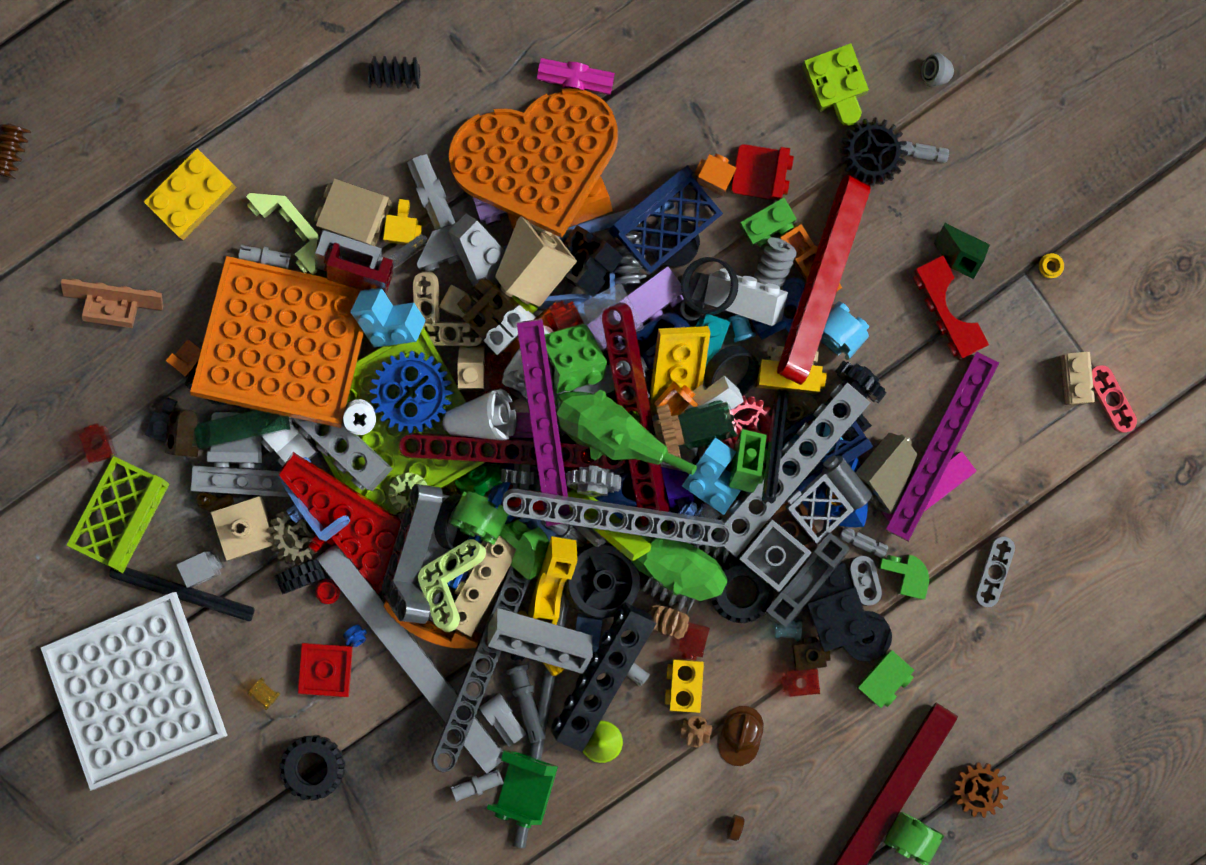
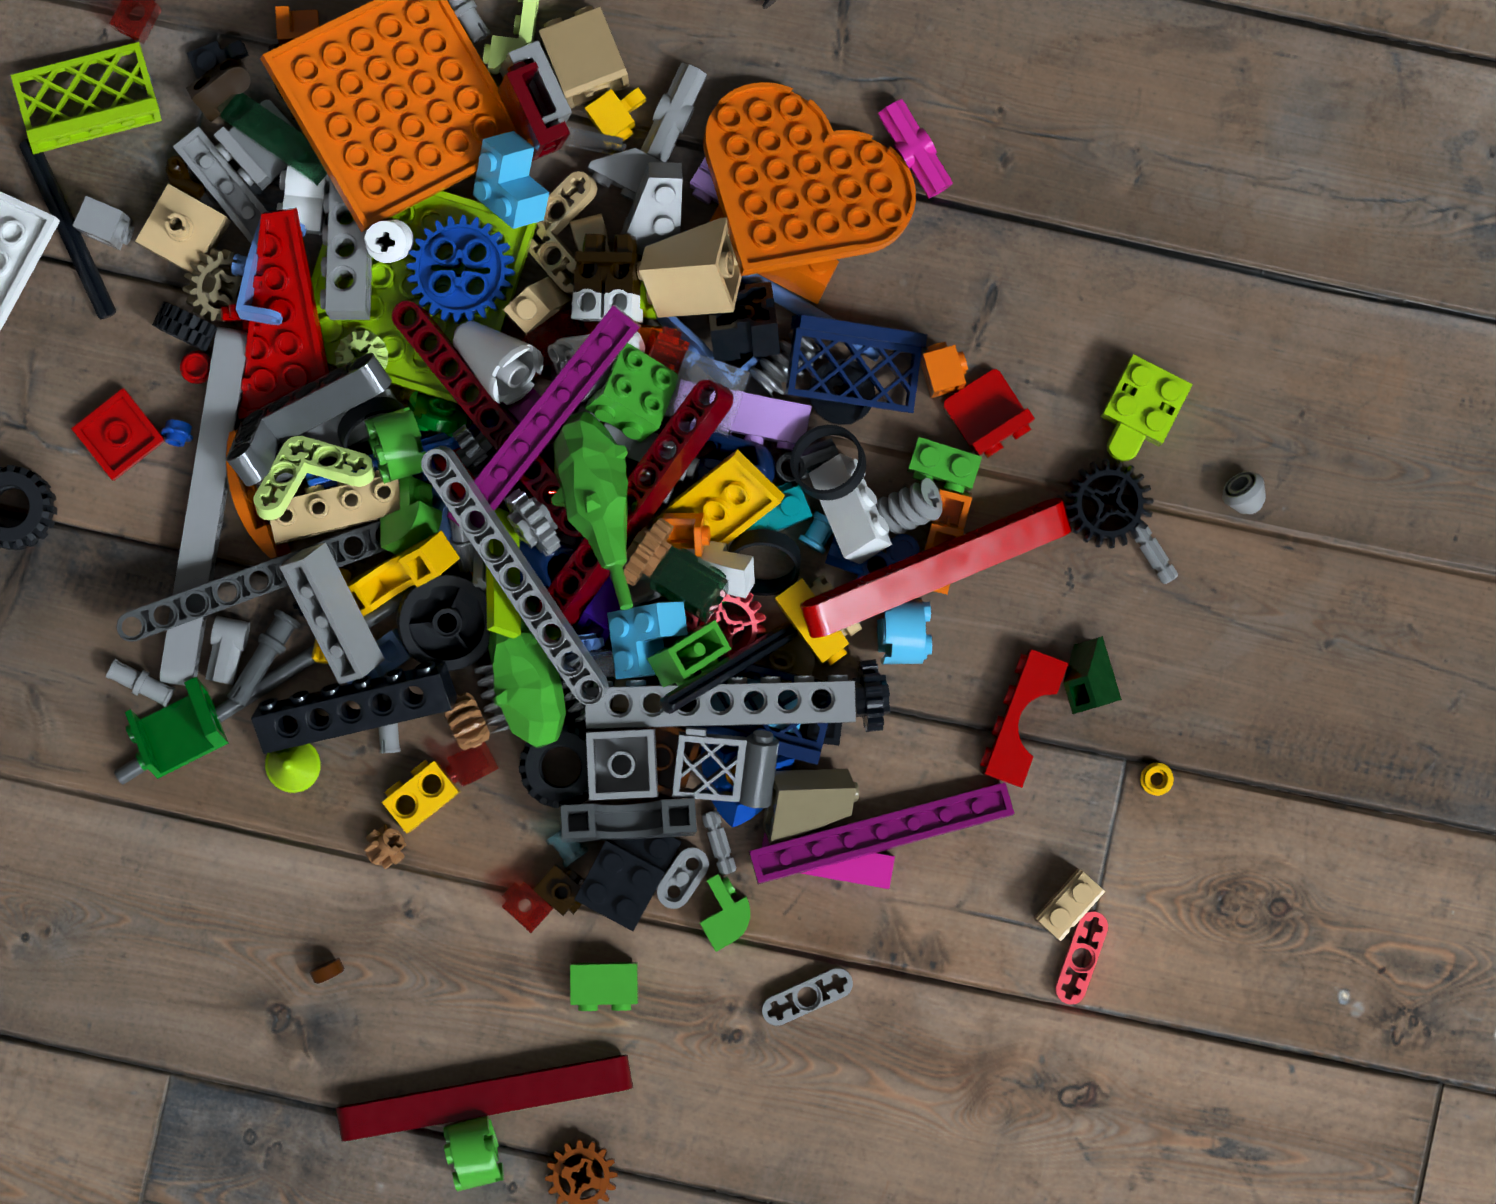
camera: 50 degrees right, 0 degrees up
clear yellow bush [247,677,281,711] -> none
reddish brown piece [719,706,764,766] -> none
black plate [843,611,892,662] -> none

